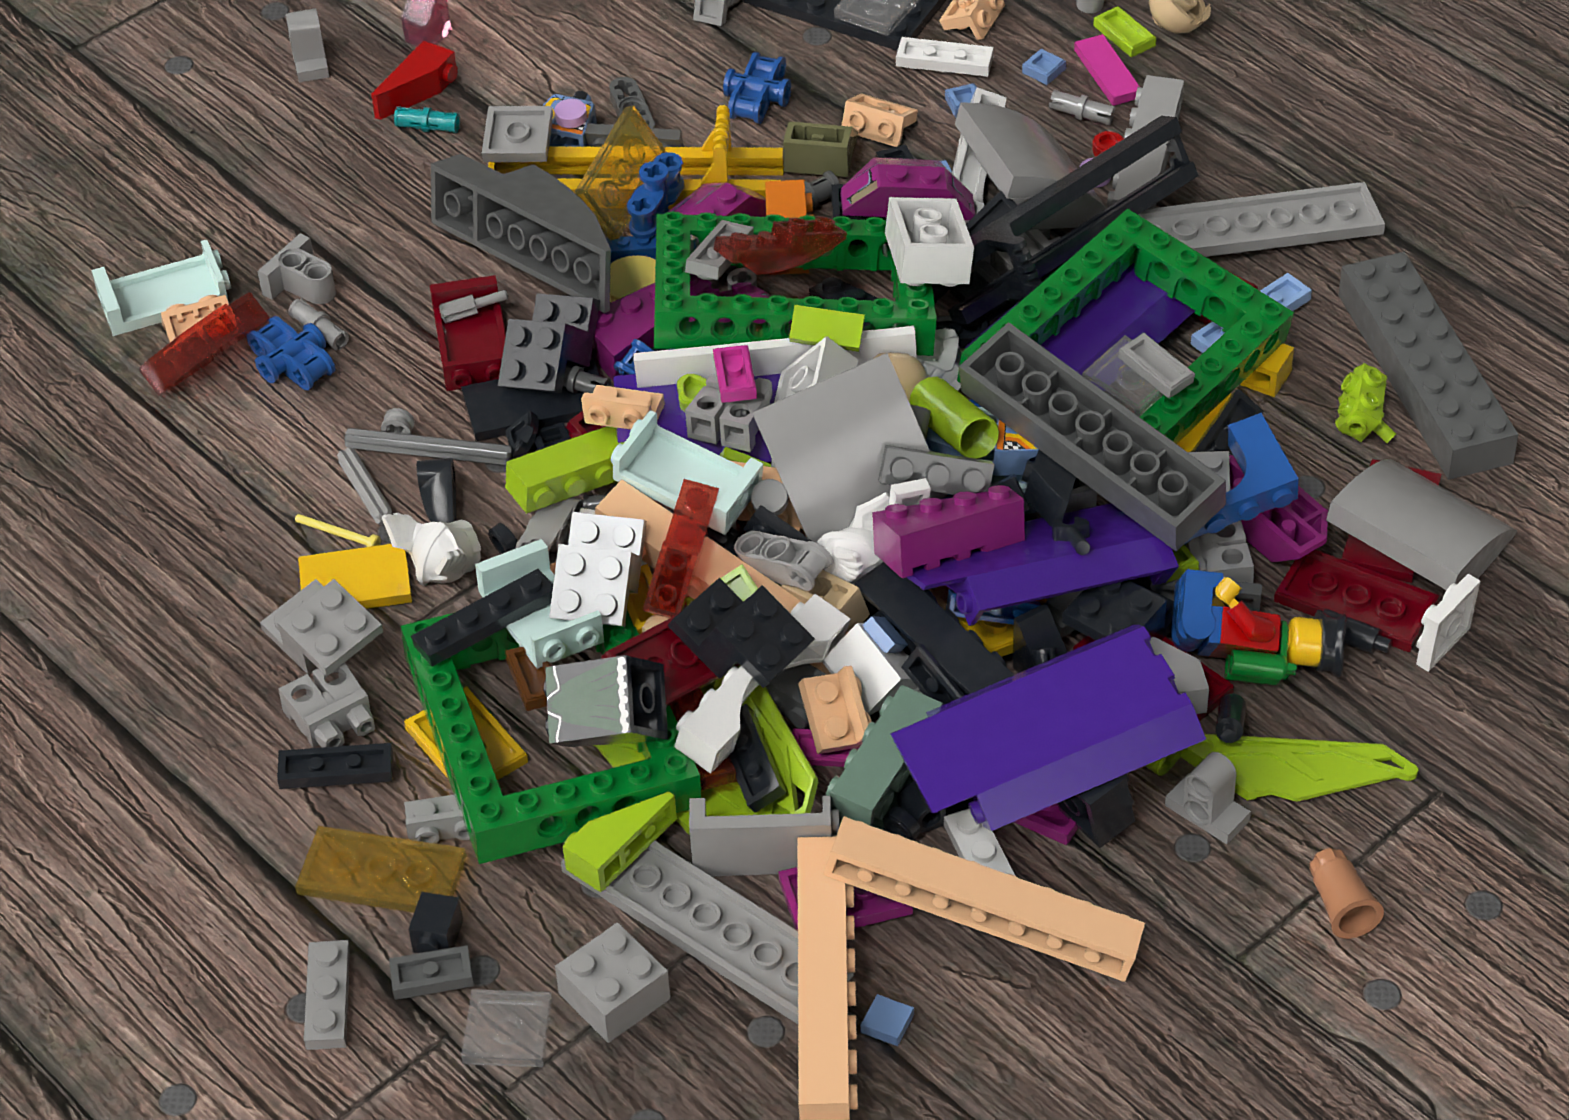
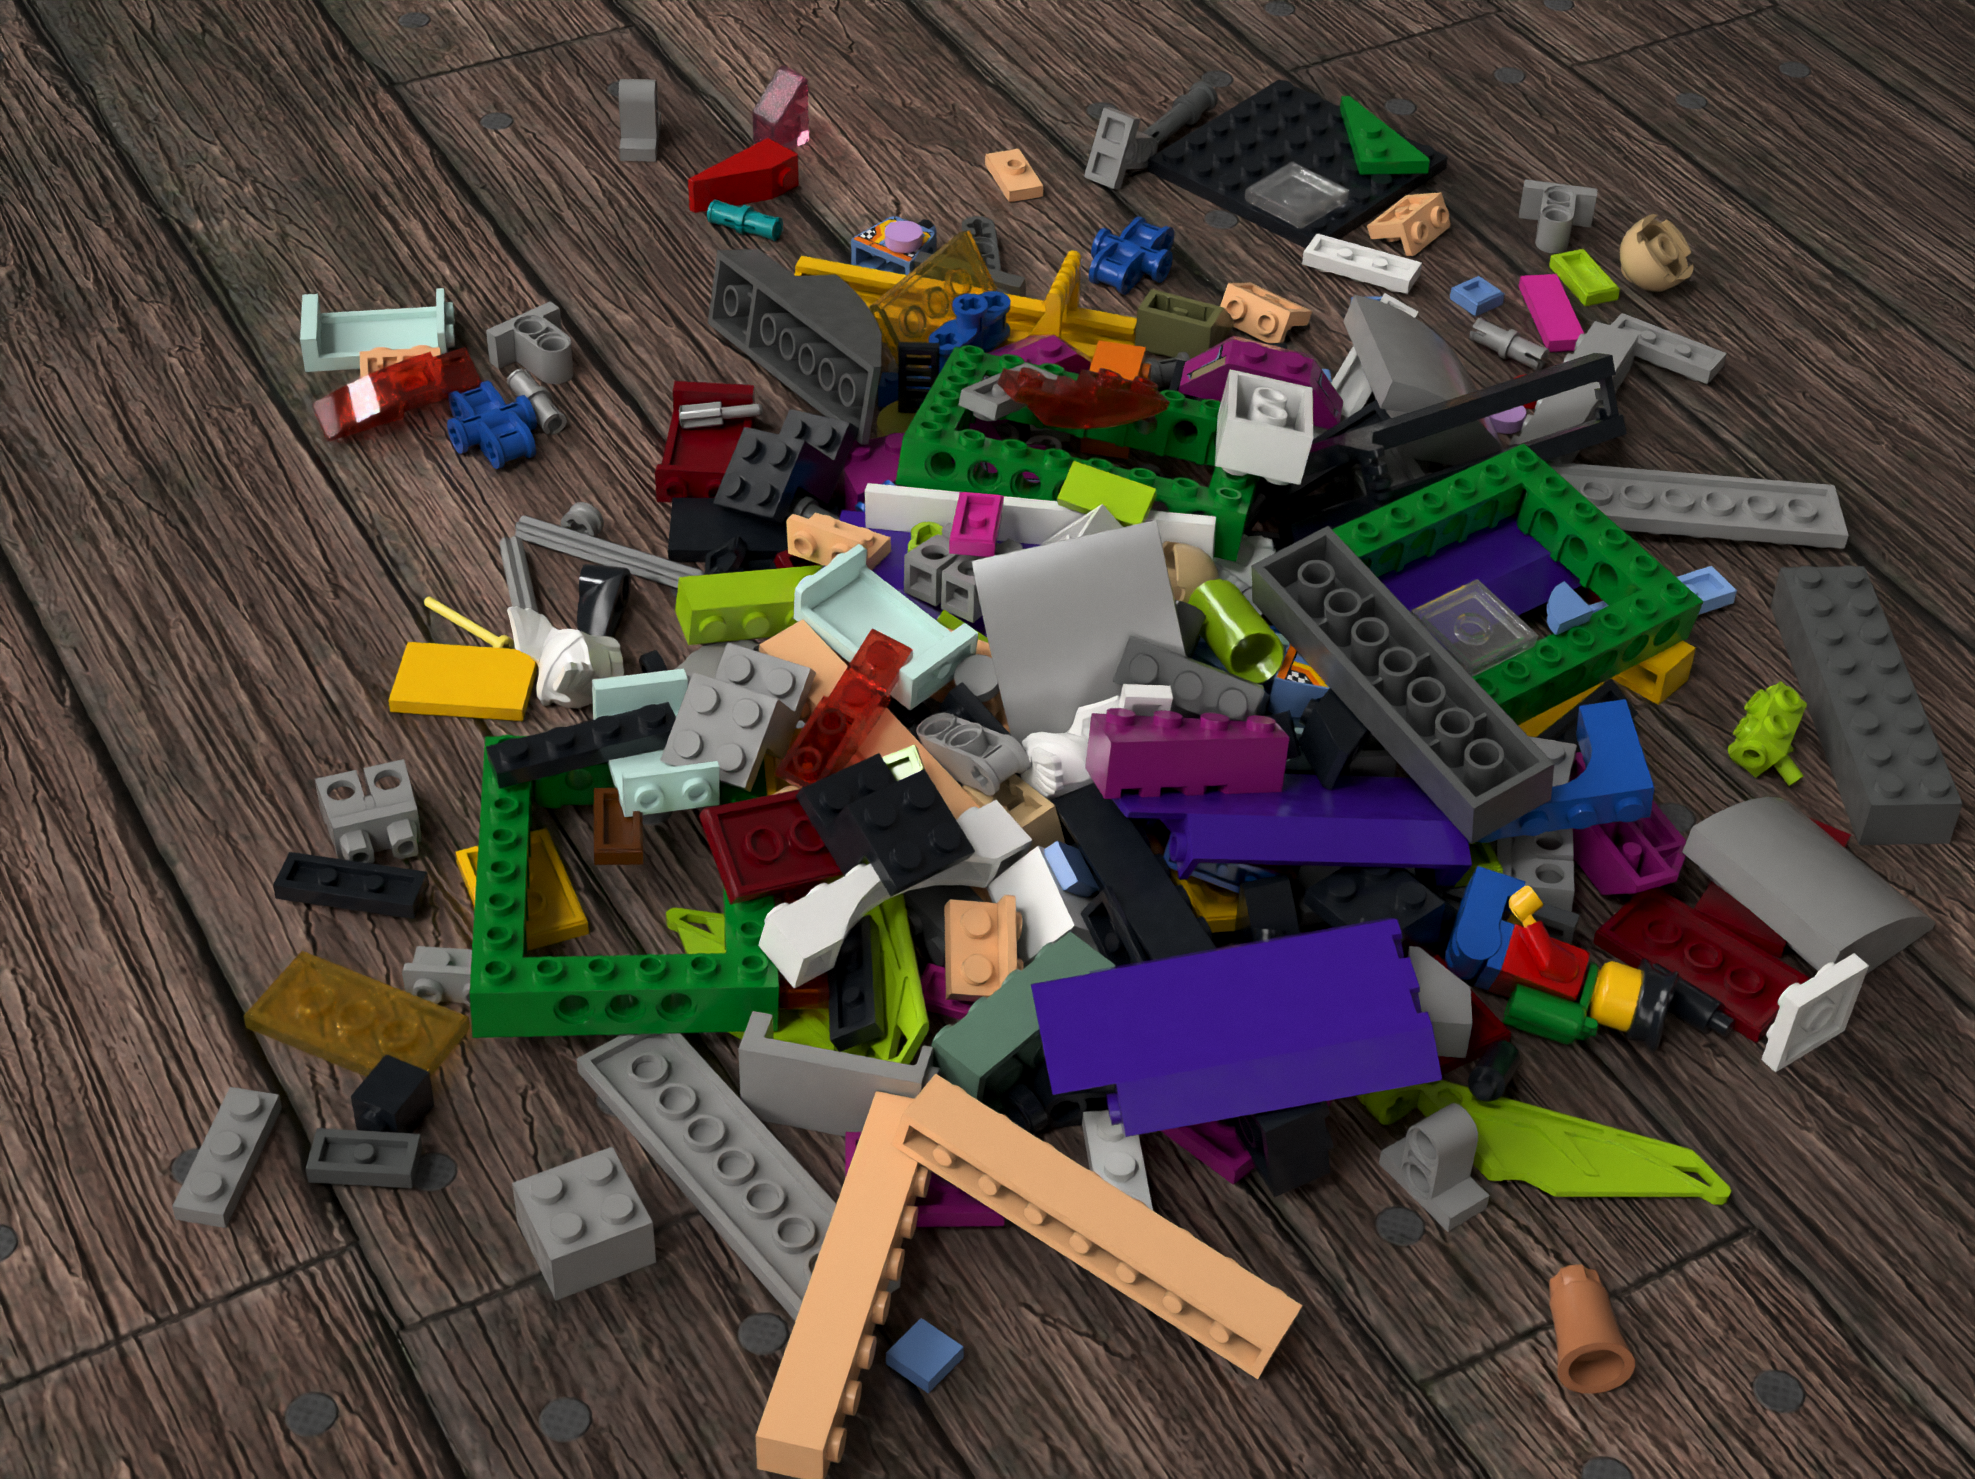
camera: 10 degrees right, 5 degrees down
light grey bracket [260,579,383,676] -> none
clear tile [461,989,552,1067] -> none
light grey plate [481,106,553,162] -> none
slope [544,655,668,747] -> none
lime slope [562,792,677,893] -> none
black bar [1052,517,1090,555] -> none
light grey tile [1118,333,1195,398] -> none
none -> black slope [898,342,940,413]
none -> light nougat plate [985,149,1043,202]
none -> medium blue tile [1547,581,1593,635]
none -> light grey plate [1610,313,1727,384]

